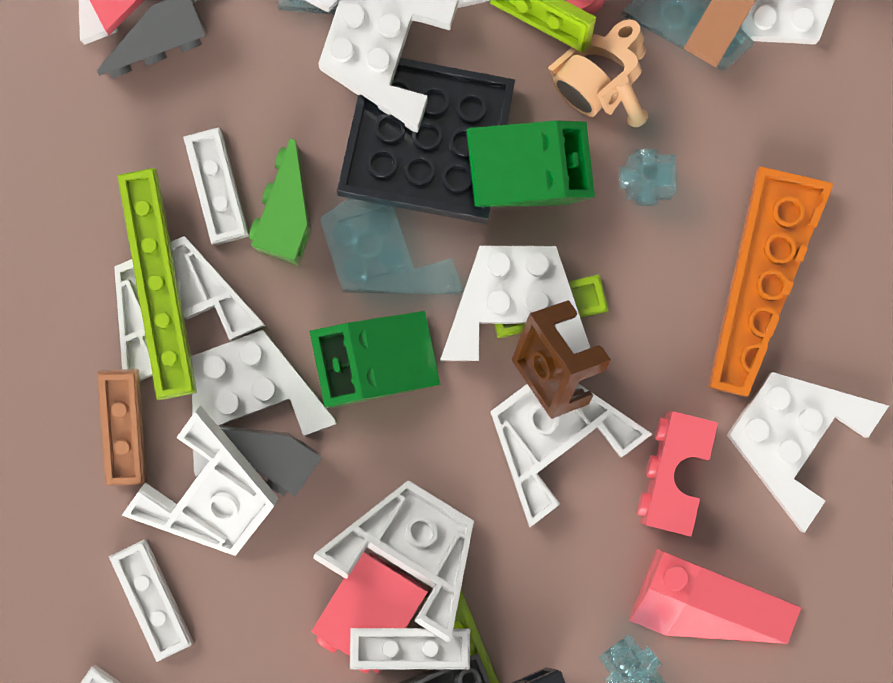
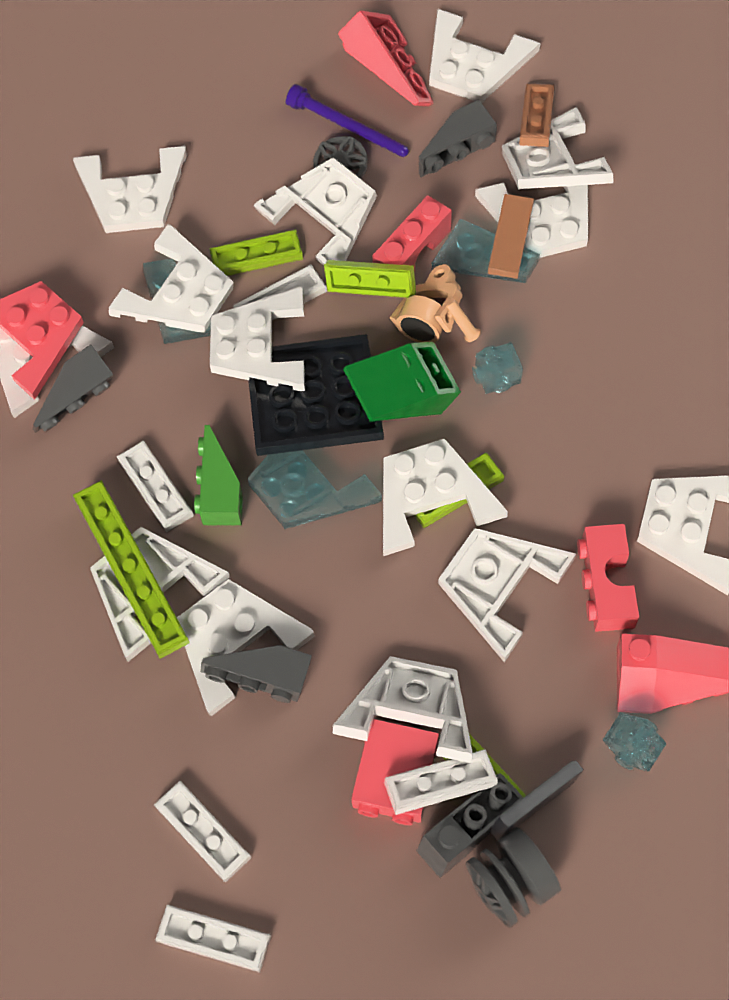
camera: 20 degrees left, 20 degrees down
nougat tile [97,369,147,485] -> none
white wing [122,405,278,556] -> none
green slope [309,311,441,409] -> none
reddish brown panel [511,300,611,419] -> none
orange wing [708,166,833,397] -> none

